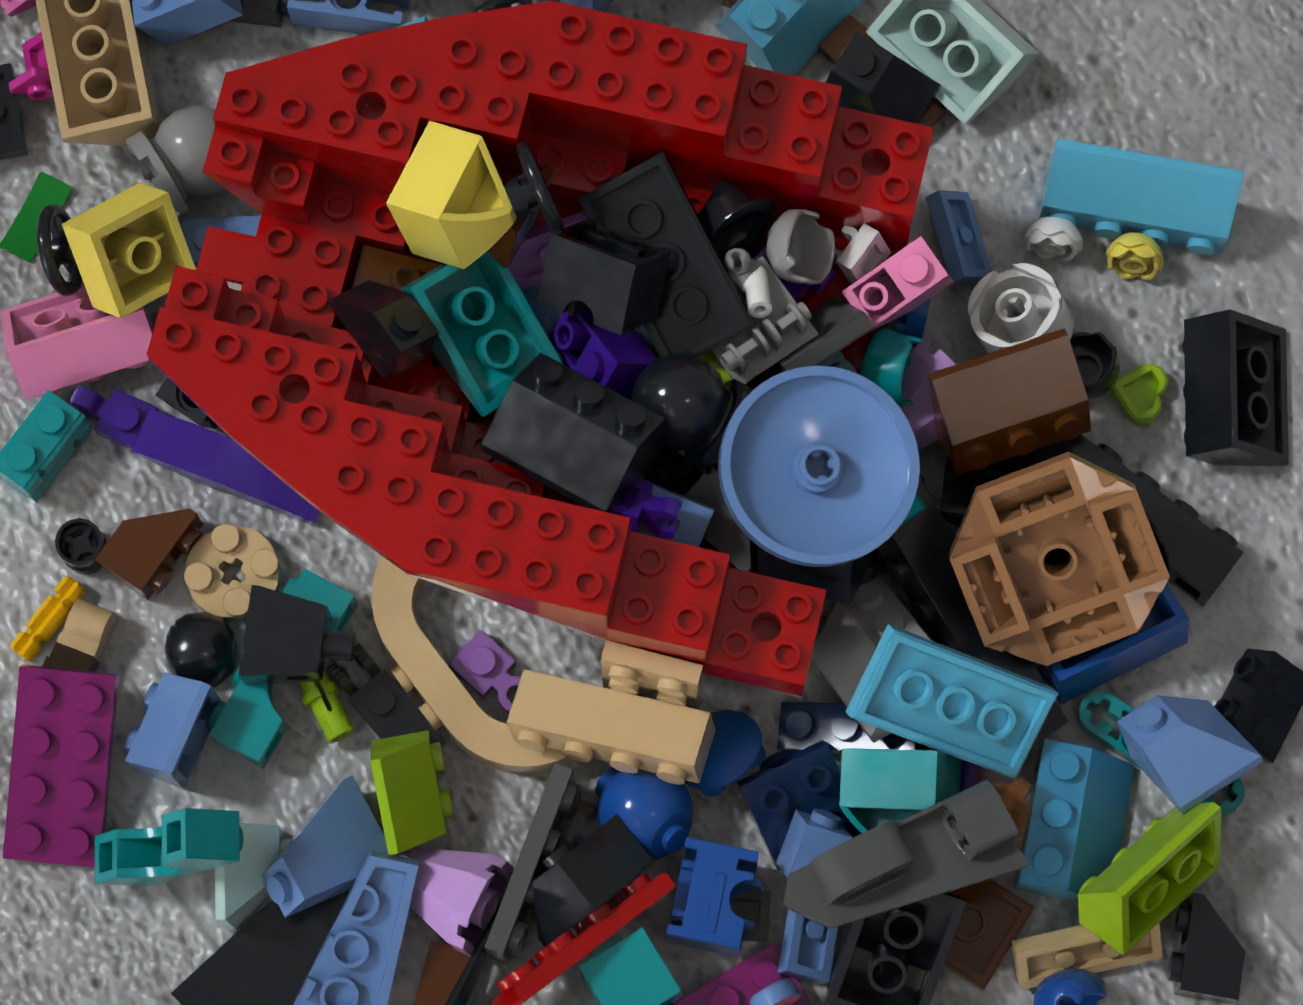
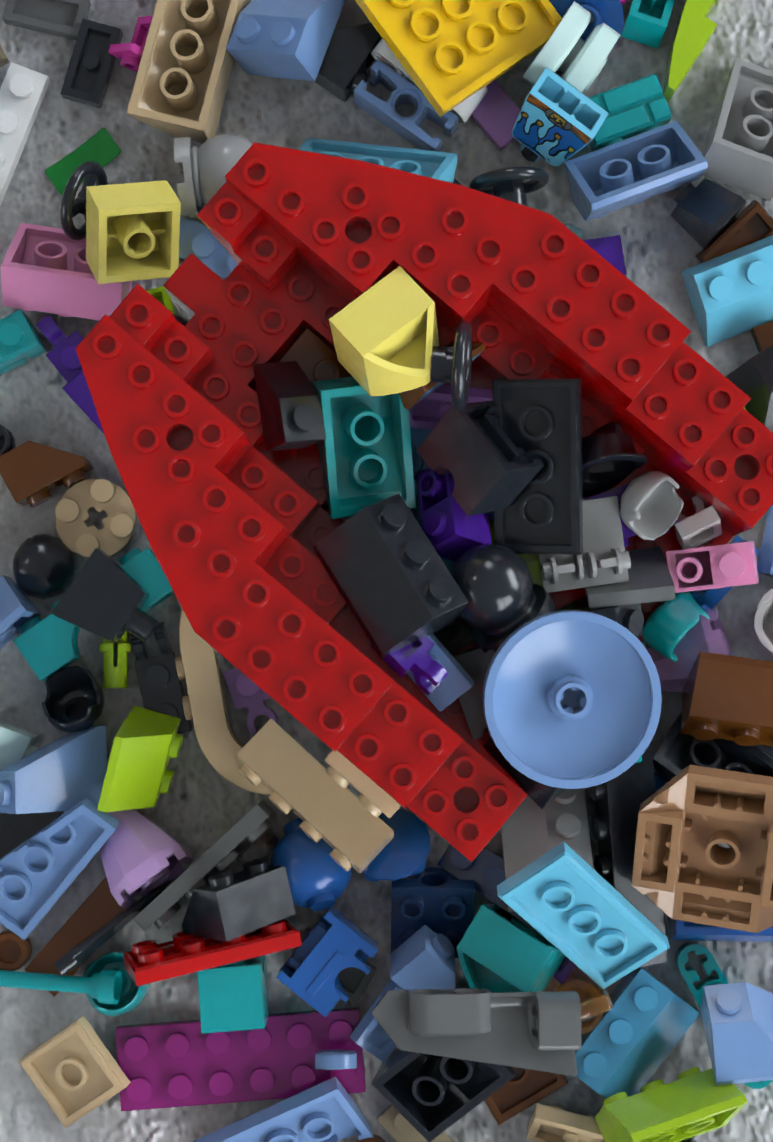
camera: 25 degrees right, 10 degrees up
arm [724,248,772,318] -> none
none -> black hair [42,665,105,732]

